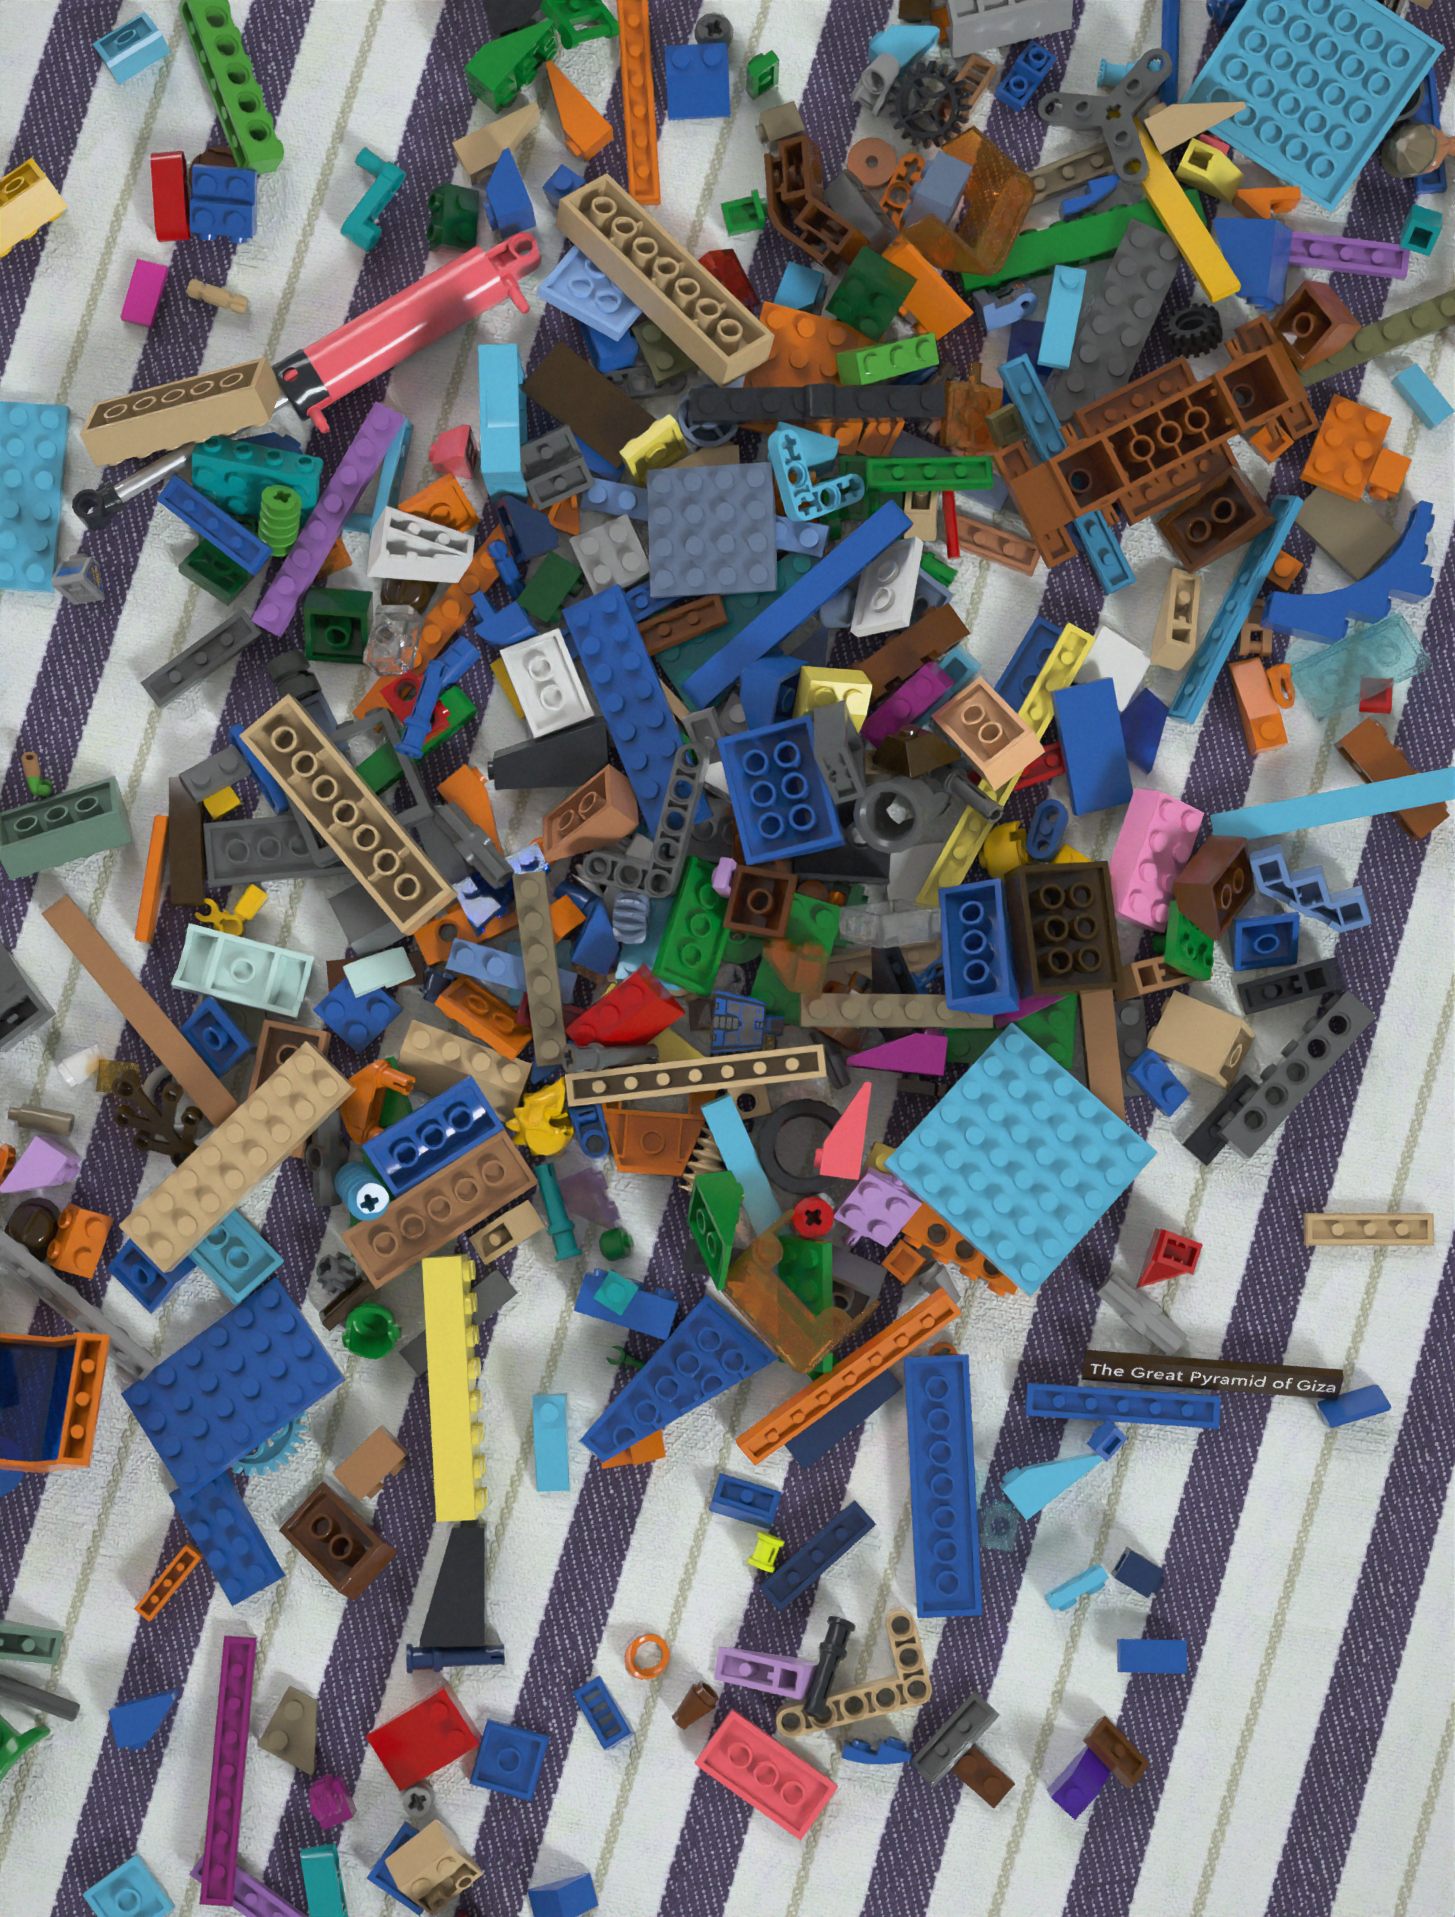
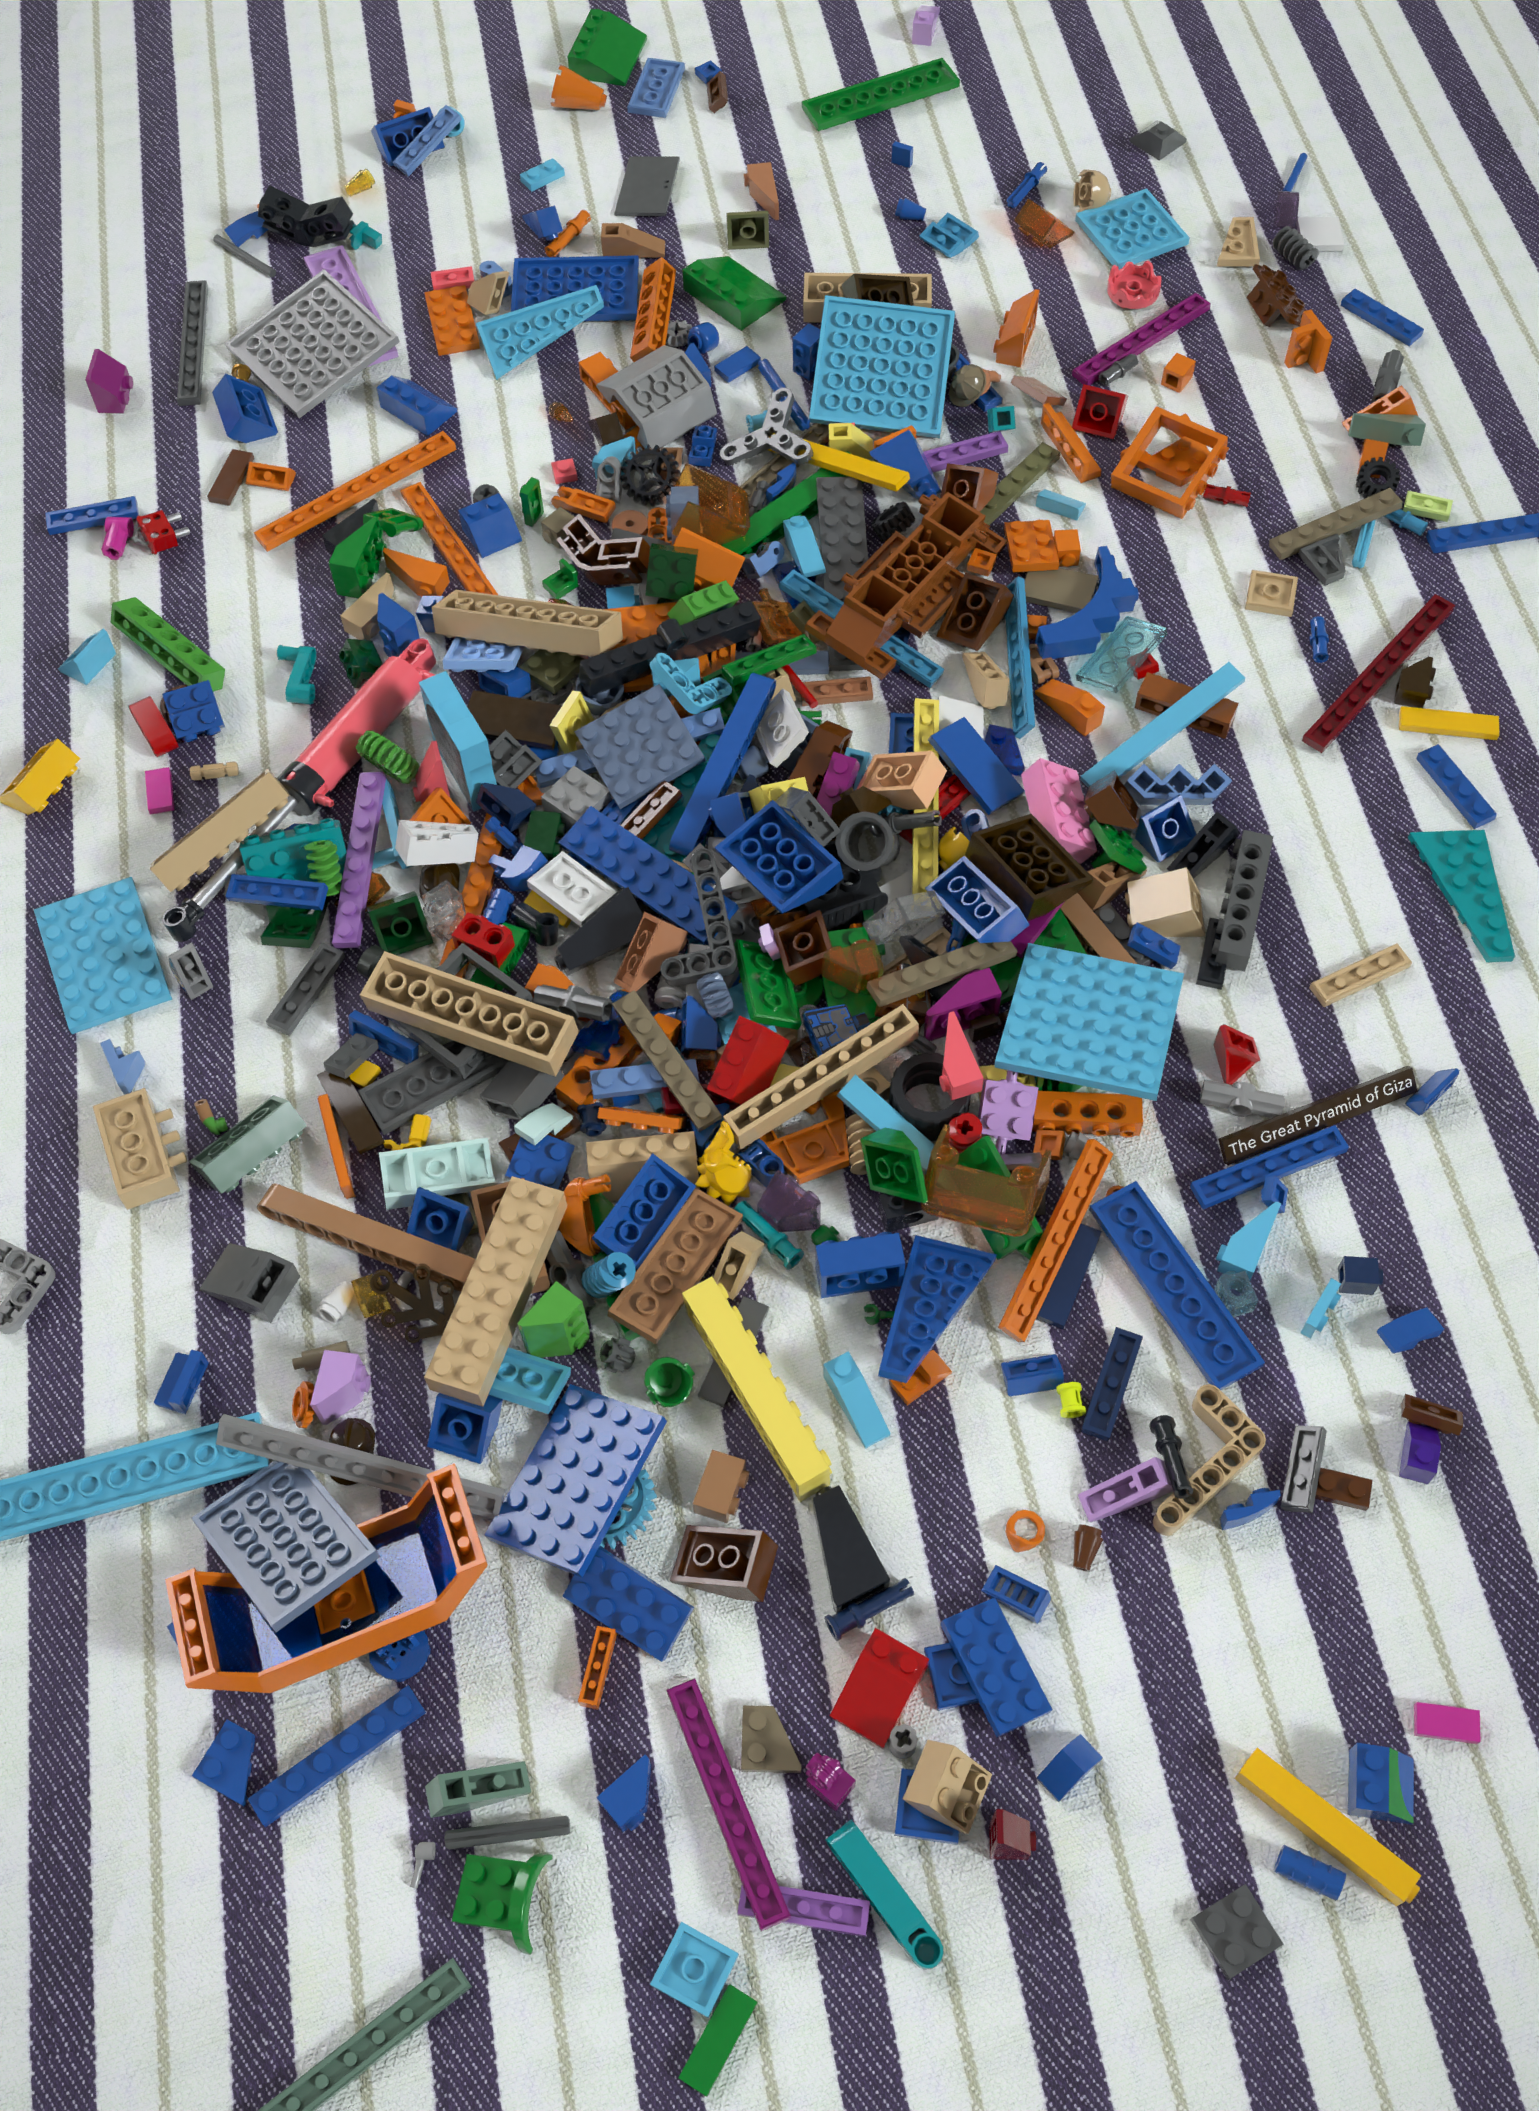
camera: 25 degrees left, 25 degrees down
orange bracket [47,1202,114,1279] -> none
dark brown tile [319,1272,376,1332] -> none
blue pin [394,660,449,759] -> none
dark grey pin [562,1043,659,1073] -> none
teal brick [593,1269,640,1316] -> none
coral plate [695,1708,838,1841] -> none
tan slope [1144,101,1247,155] -> none
orange piece [1265,663,1295,709] -> none
none -> bright green gear [356,731,420,784]
none -> black piece [512,902,559,947]
none -> bright green slope [517,1281,590,1358]
none -> coral plate [551,458,578,484]
none -> orange hinge [551,486,616,523]
none -> dark grey axle [744,480,770,520]
none -> blue plate [940,1597,1053,1737]

